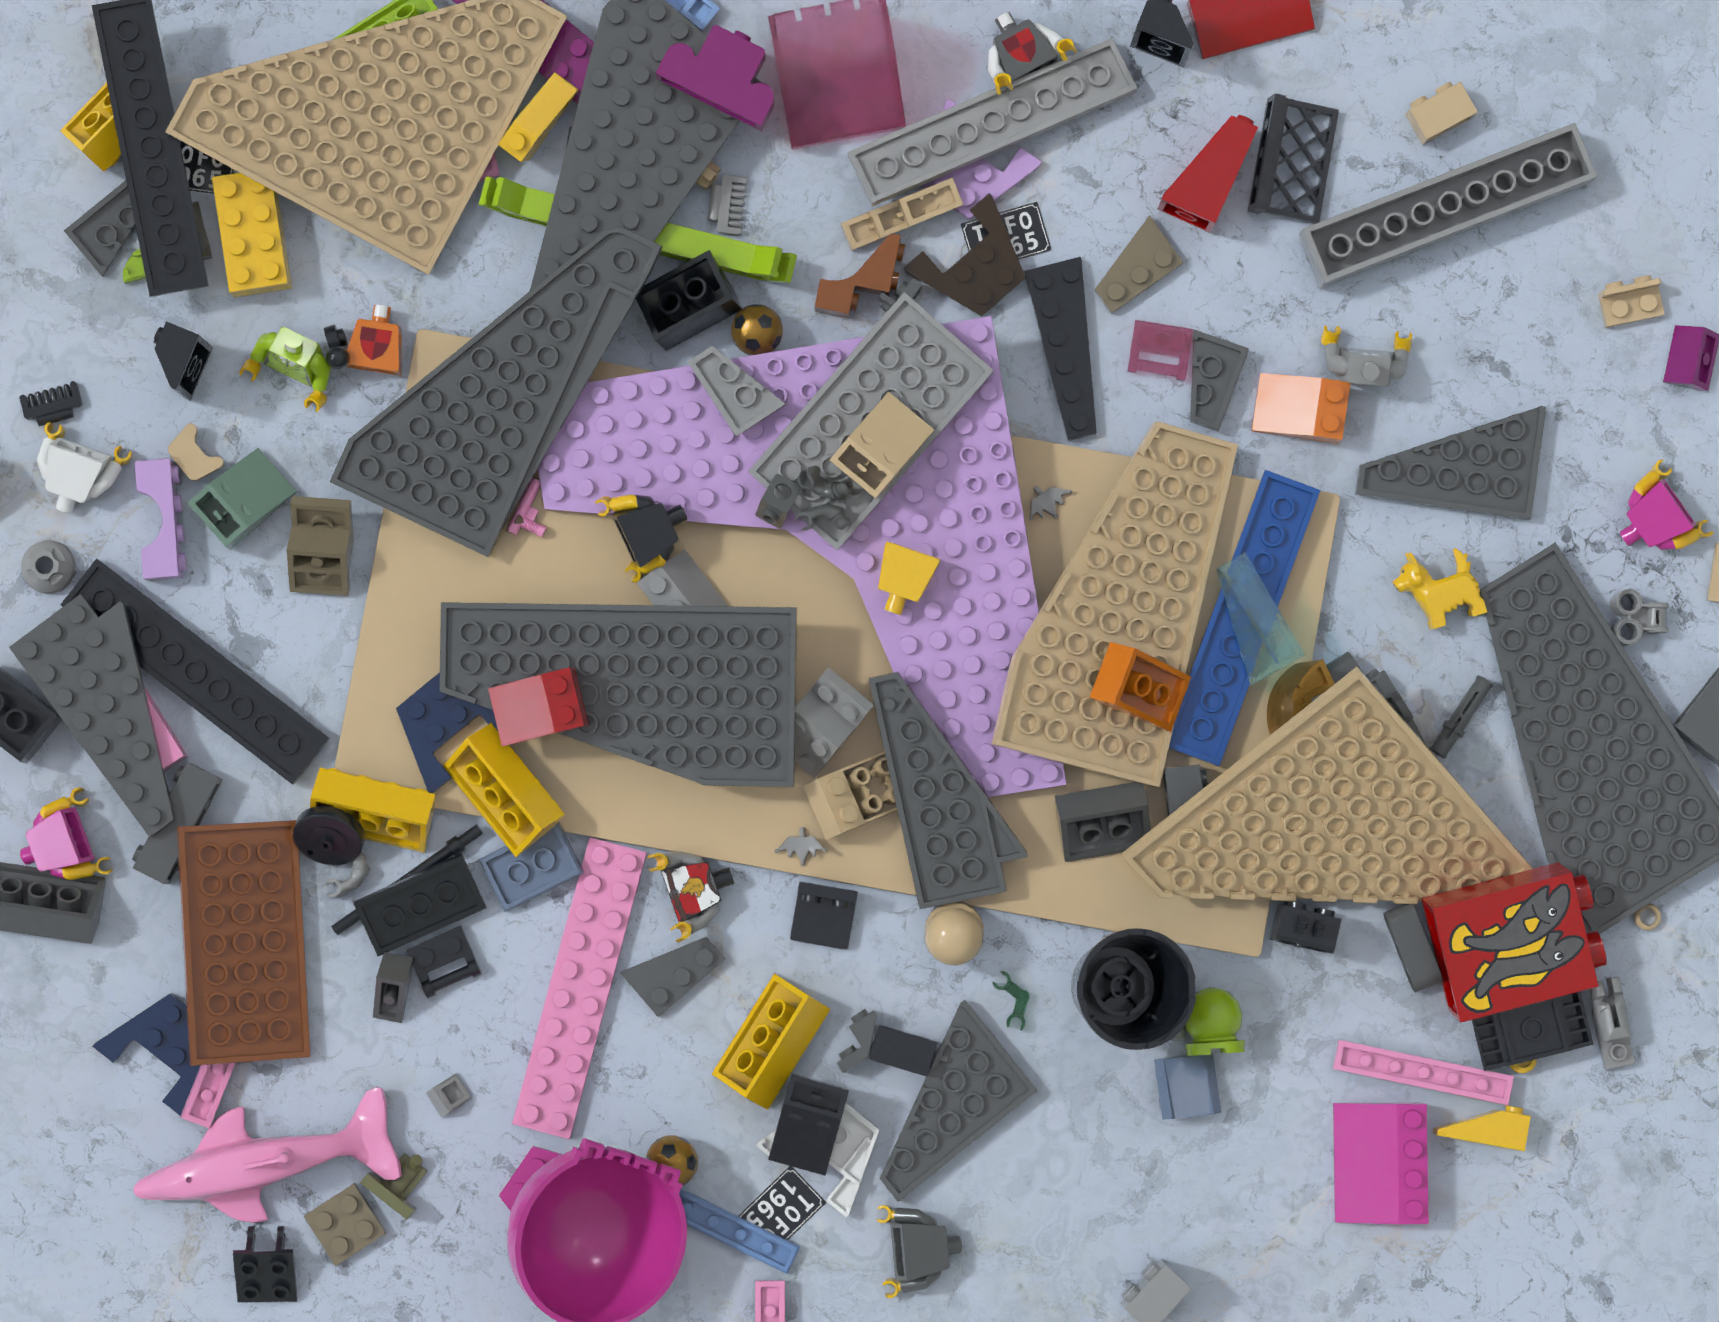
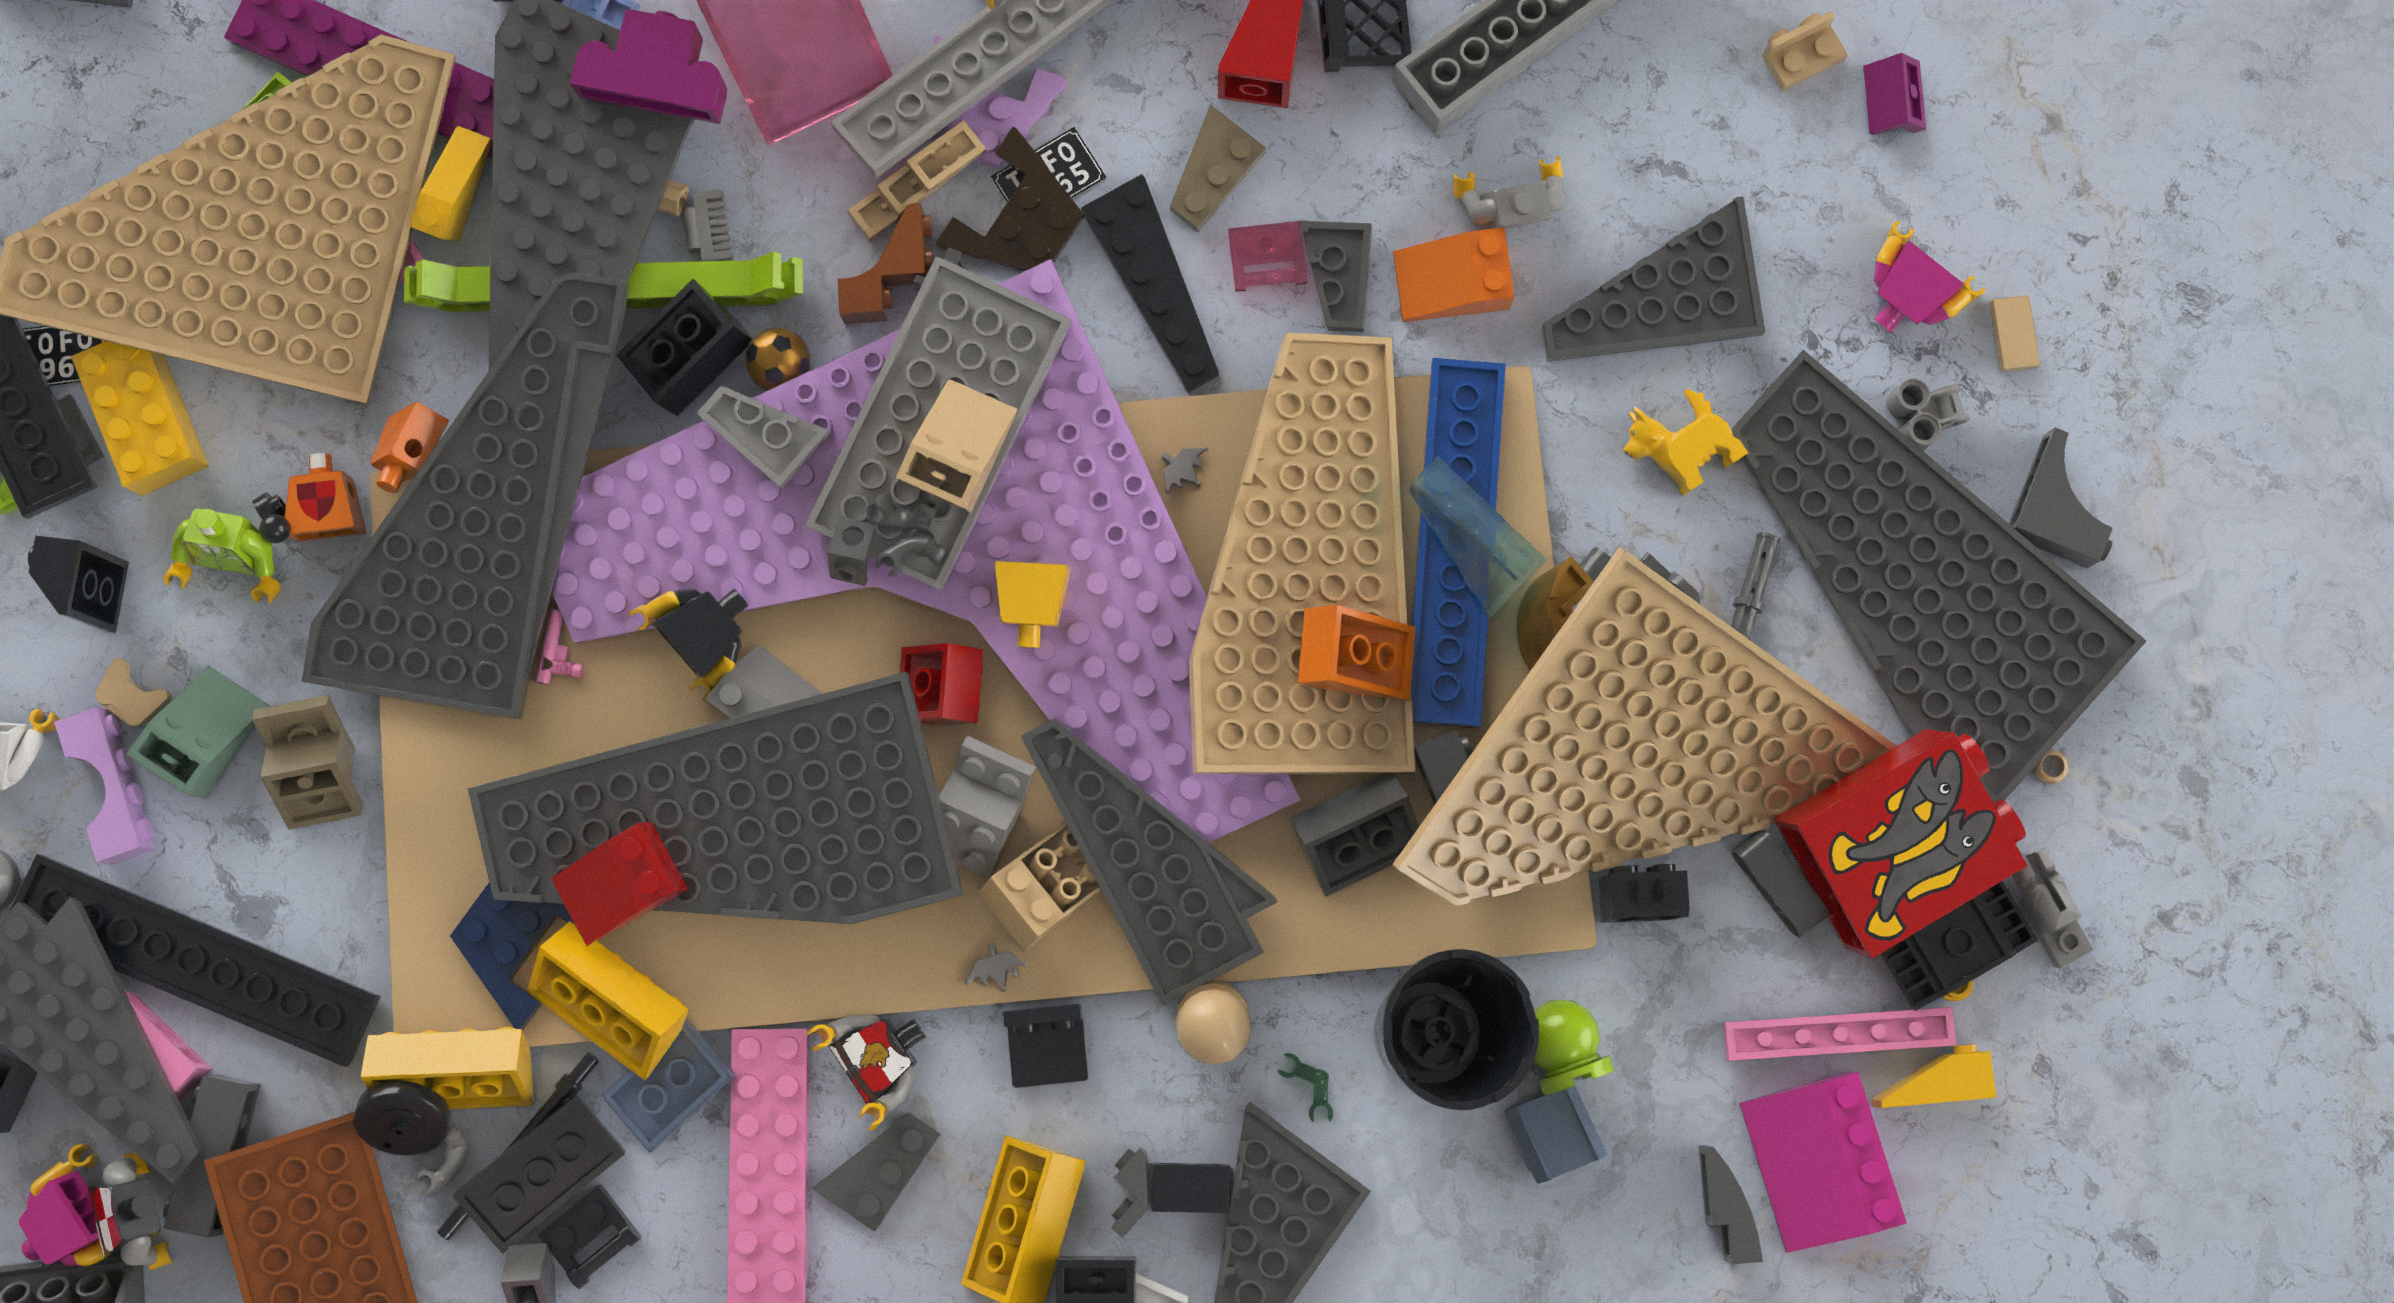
camera: 10 degrees left, 5 degrees down
none -> torso [87,1152,174,1271]
none -> orange torso [370,401,449,493]
none -> red slope [900,643,983,725]
none -> dark grey slope [1698,1145,1763,1264]

